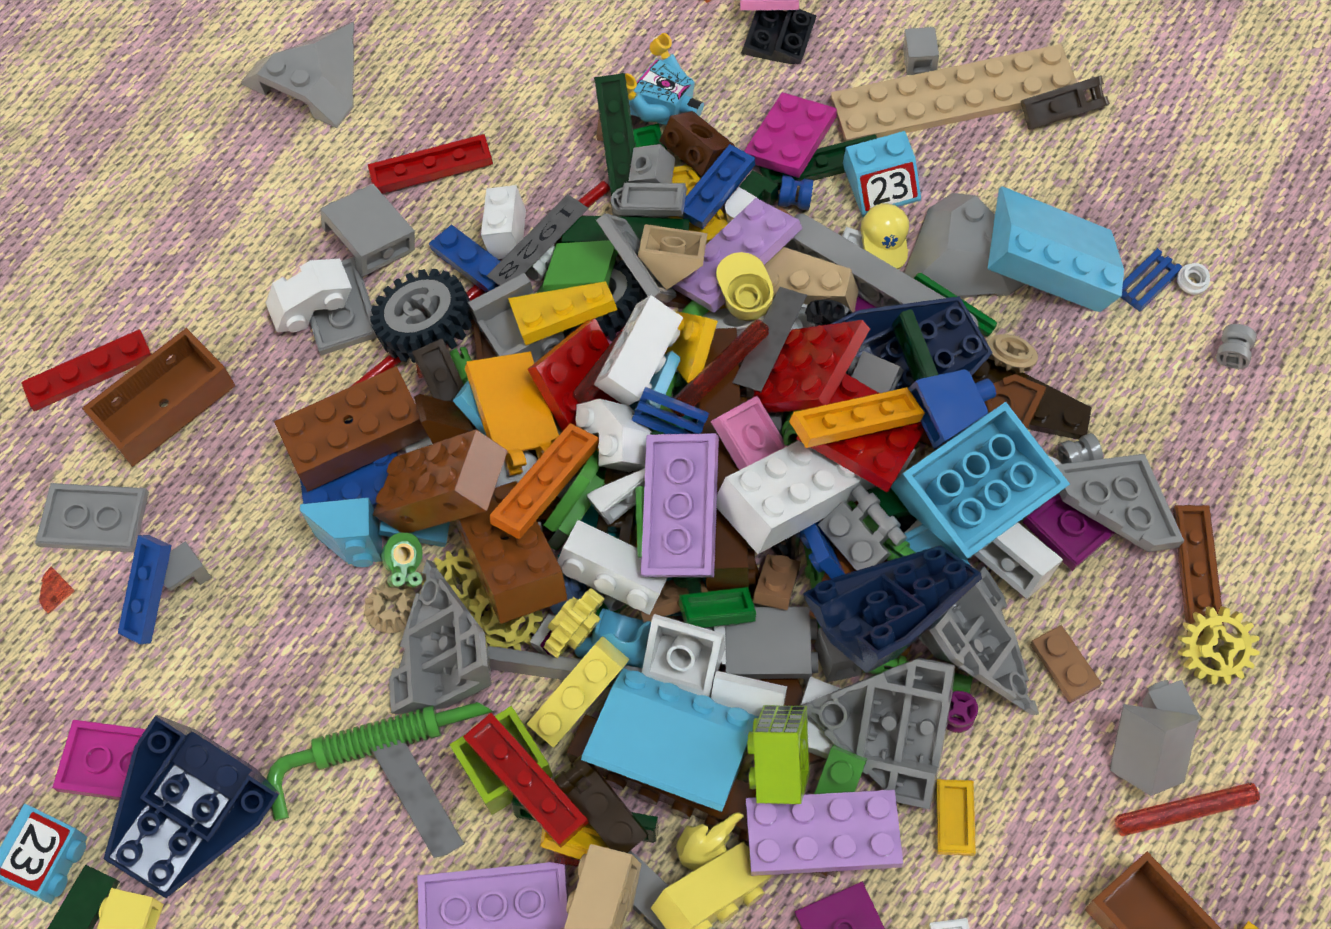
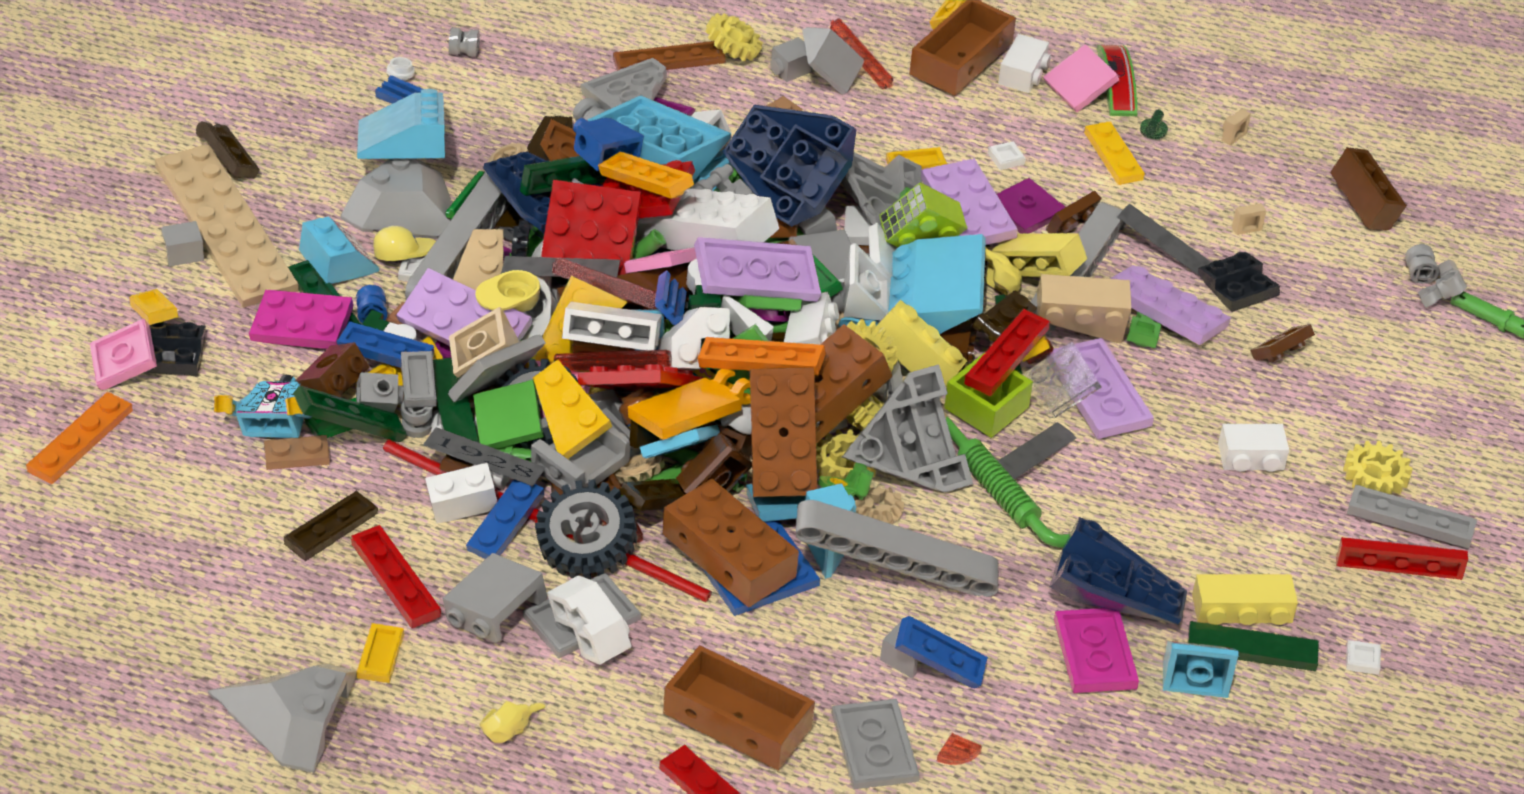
camera: 115 degrees left, 20 degrees down
none -> yellow tile [129,289,178,325]
none -> dark brown tile [284,491,378,561]
none -> yellow tile [357,623,404,683]
none -> light yellow piece [479,701,545,743]
none -> light grey beam [796,500,999,597]
none -> clear plate [1022,341,1102,420]

